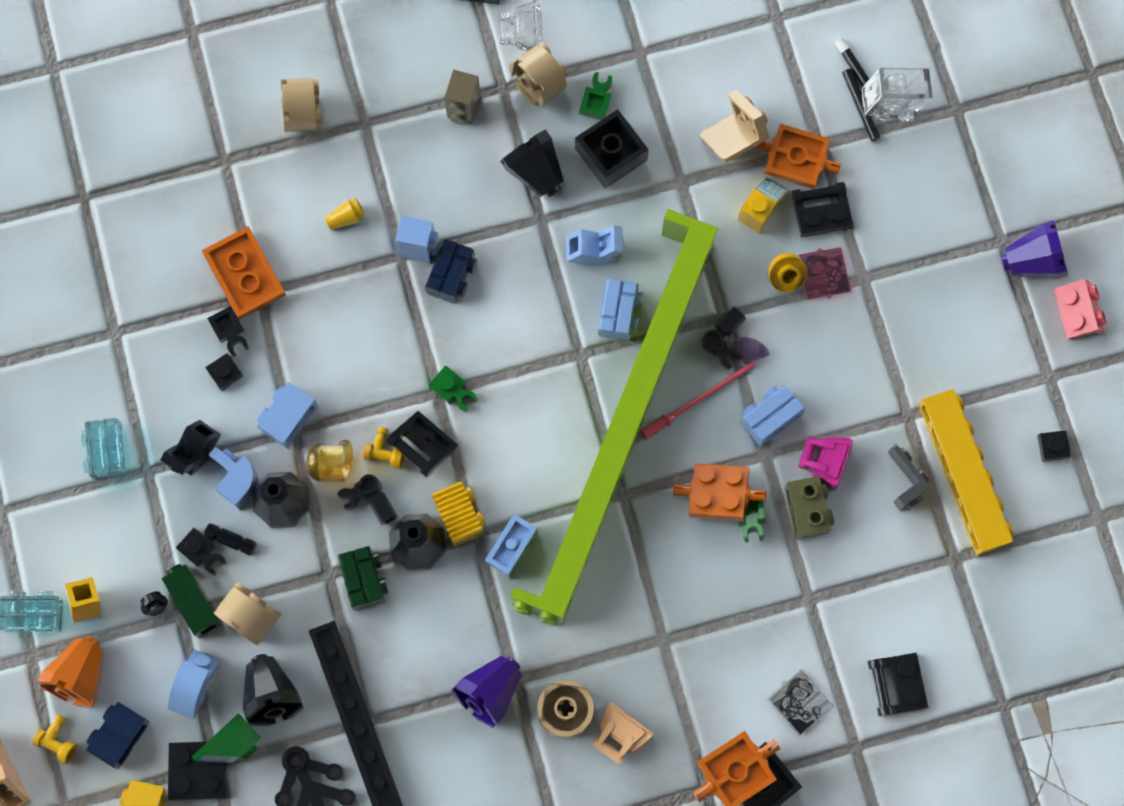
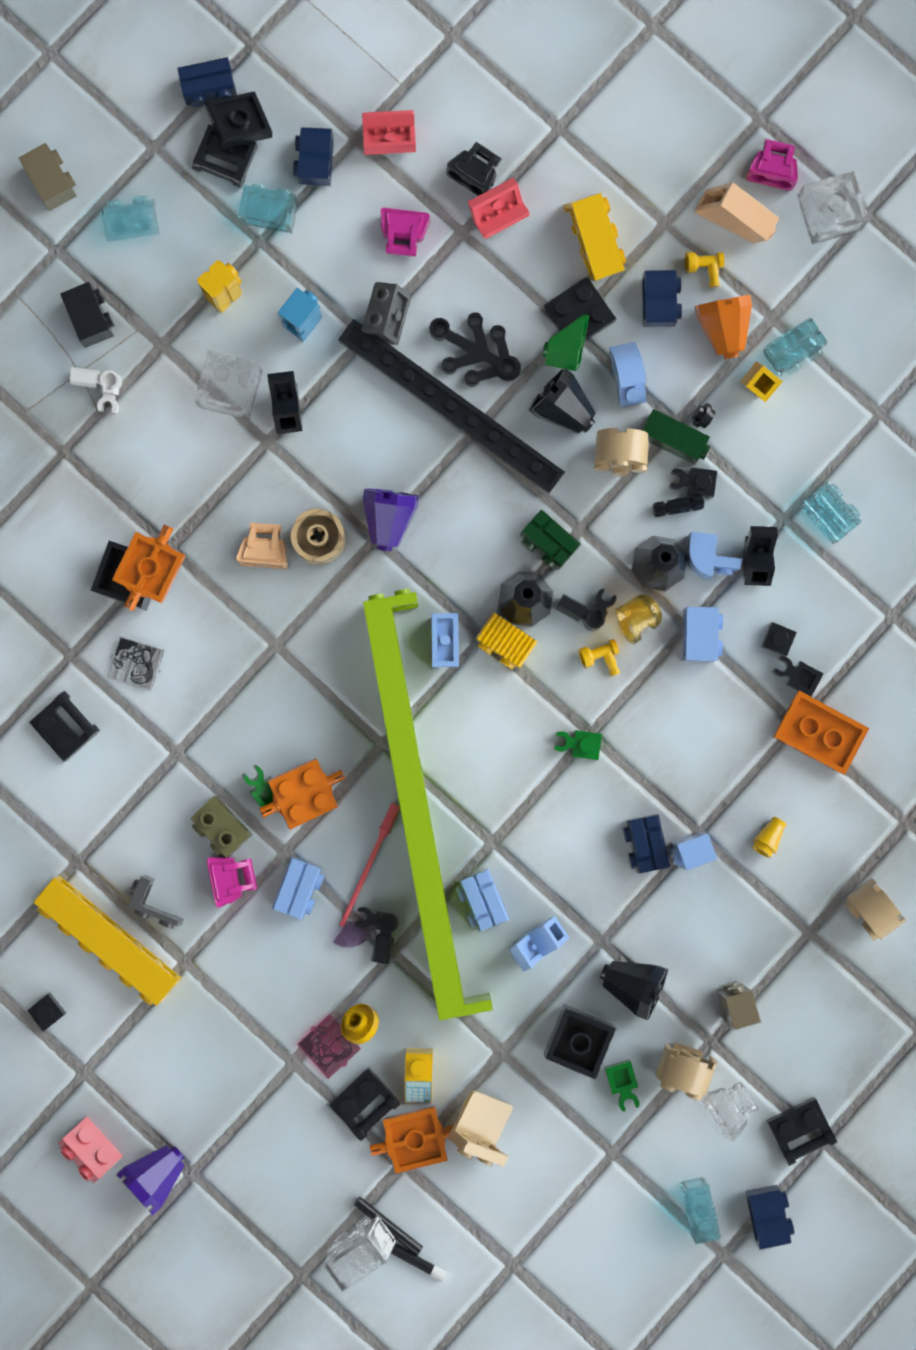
camera: 145 degrees right, 10 degrees up
black plate [385,411,458,478] -> none

